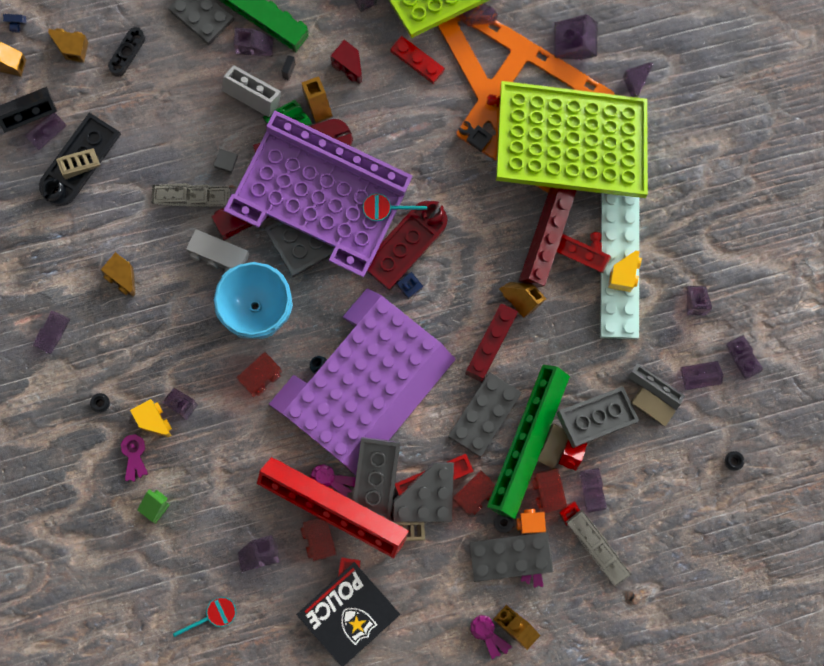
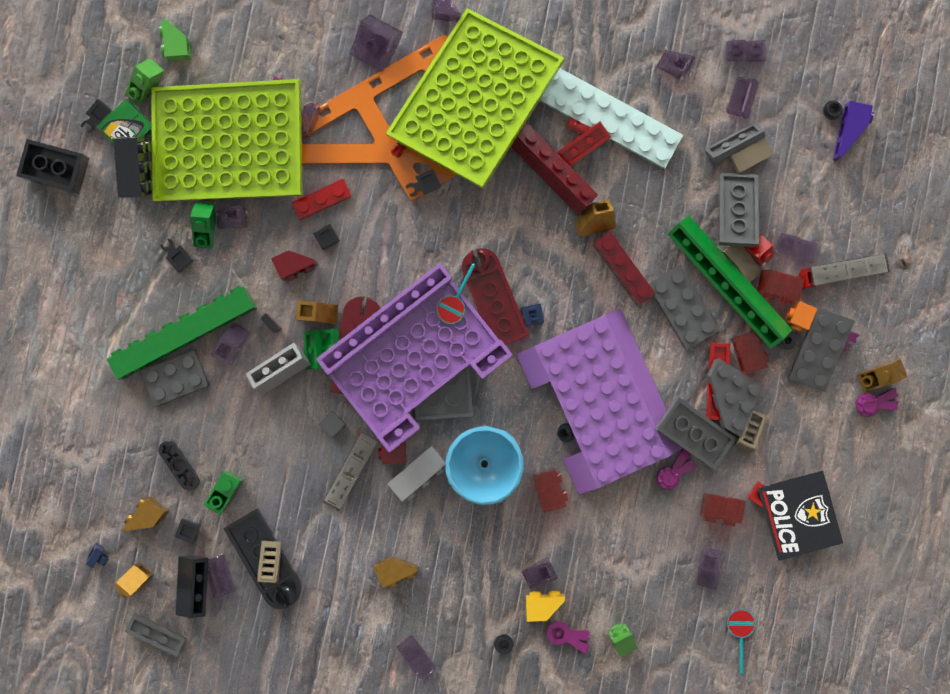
camera: 55 degrees left, 10 degrees up
brick [257,457,409,558] -> none
yellow slope [608,251,642,292] -> none
none -> black plate [175,518,201,544]
none -> green slope [204,470,244,515]
none -> black tile [313,224,340,250]
none -> dark purple slope [833,101,874,161]

